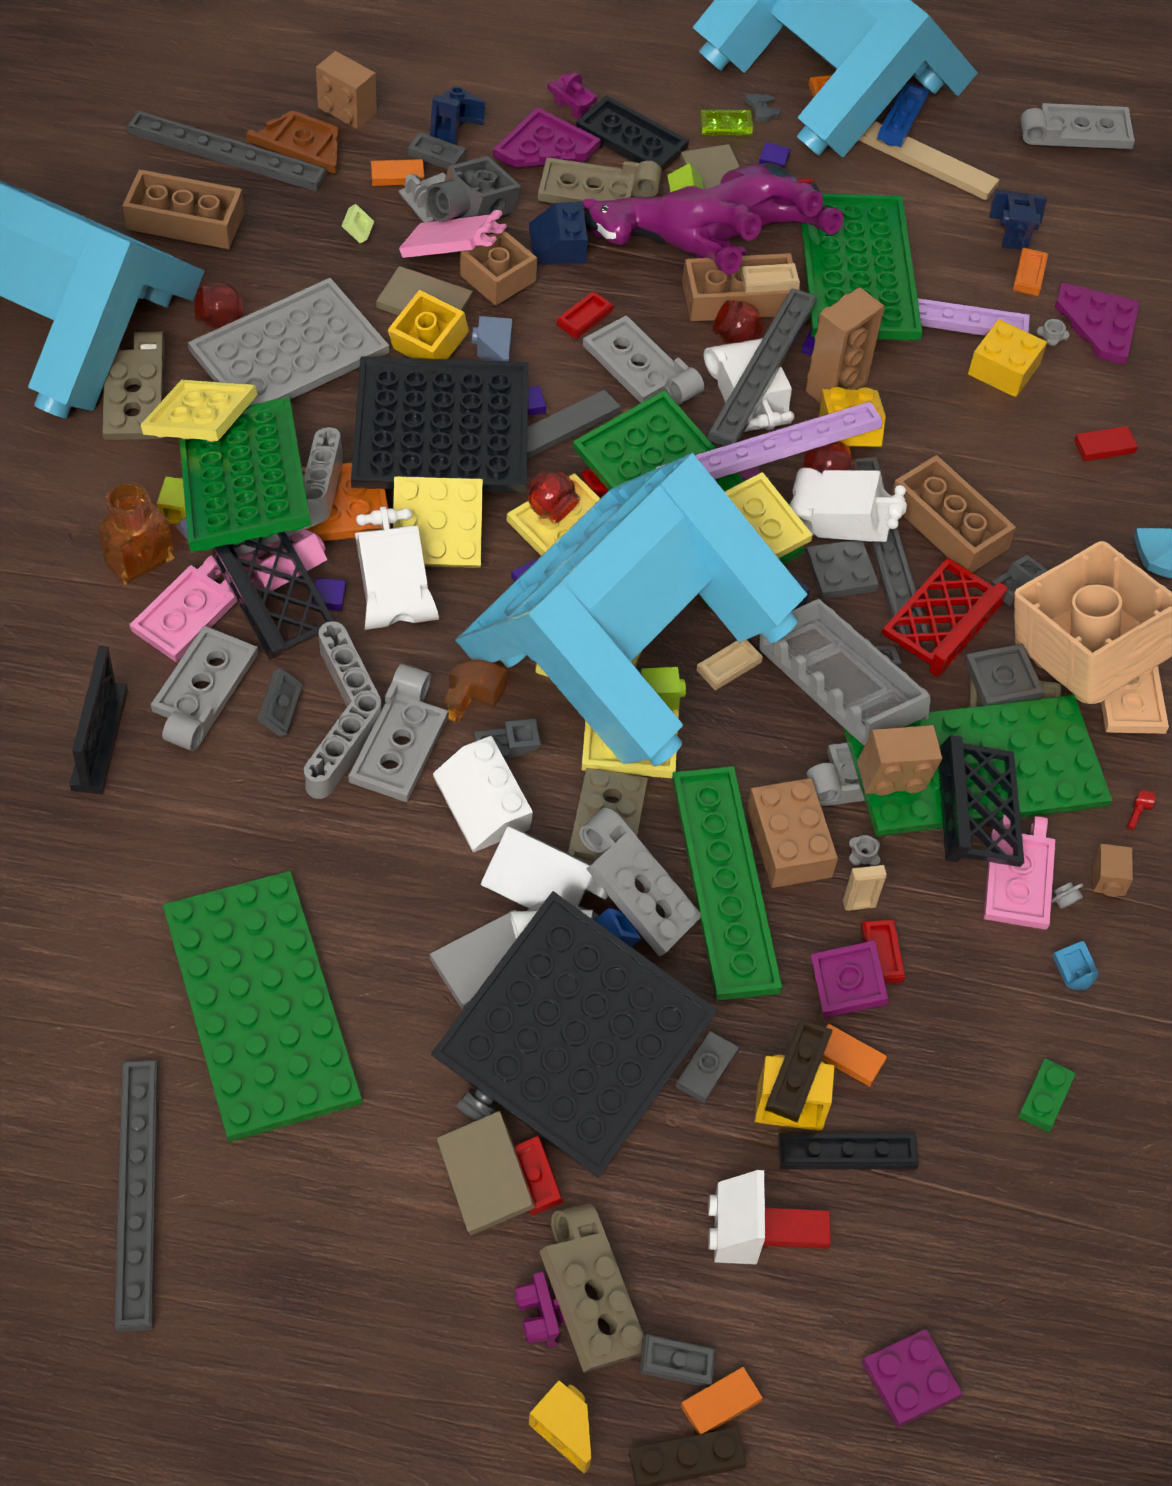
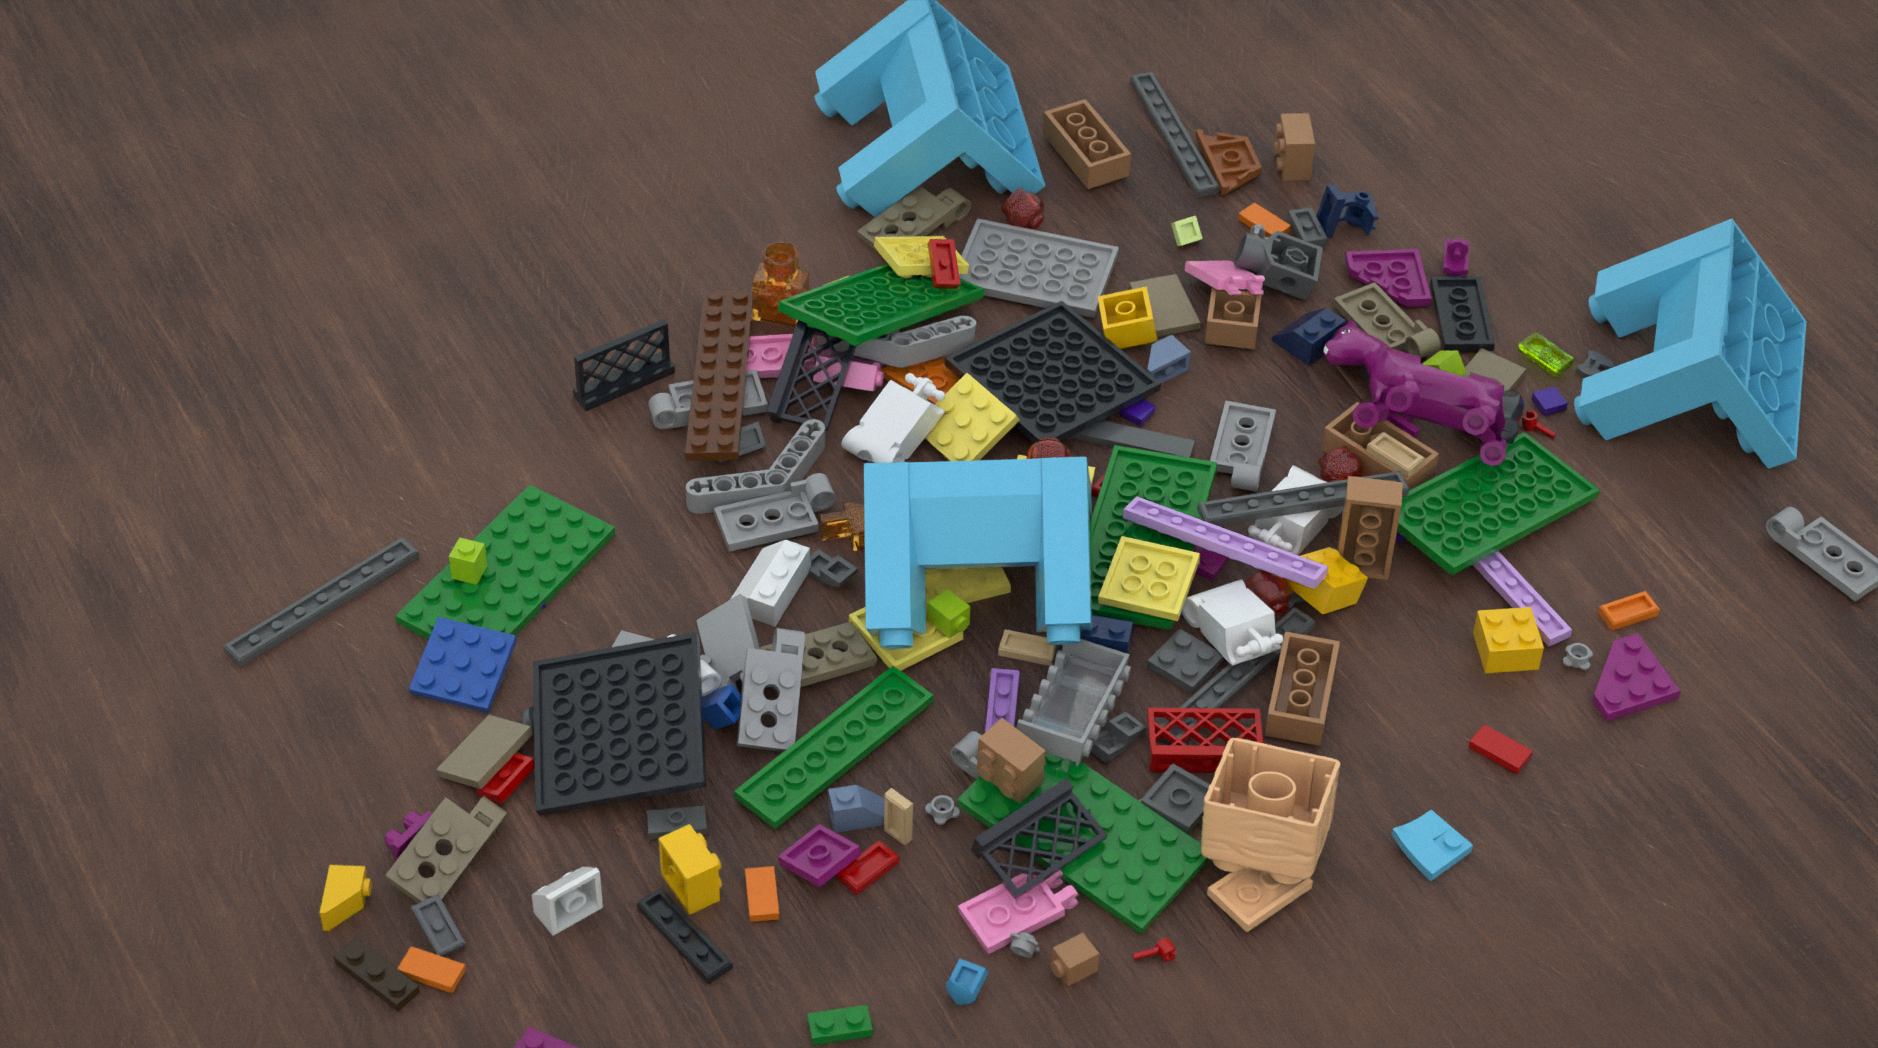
camera: 55 degrees right, 10 degrees down
dark purple tile [312,578,346,611] -> none
red tile [556,291,613,339] -> none
medium nougat brick [747,778,838,888] -> none
red tile [763,1208,831,1249] -> none
dark brown tile [765,1018,833,1123] -> none
tan tile [858,121,1000,200] -> none
blue plate [877,83,930,147] -> none
dark blue tile [989,190,1047,250] -> none
none -> blue plate [409,617,518,713]
none -> lime brick [449,537,487,585]
none -> reddish brown plate [685,290,754,461]
none -> sand blue slope [828,785,885,833]
none -> red plate [927,239,960,289]
none -> medium lavender plate [985,668,1020,732]

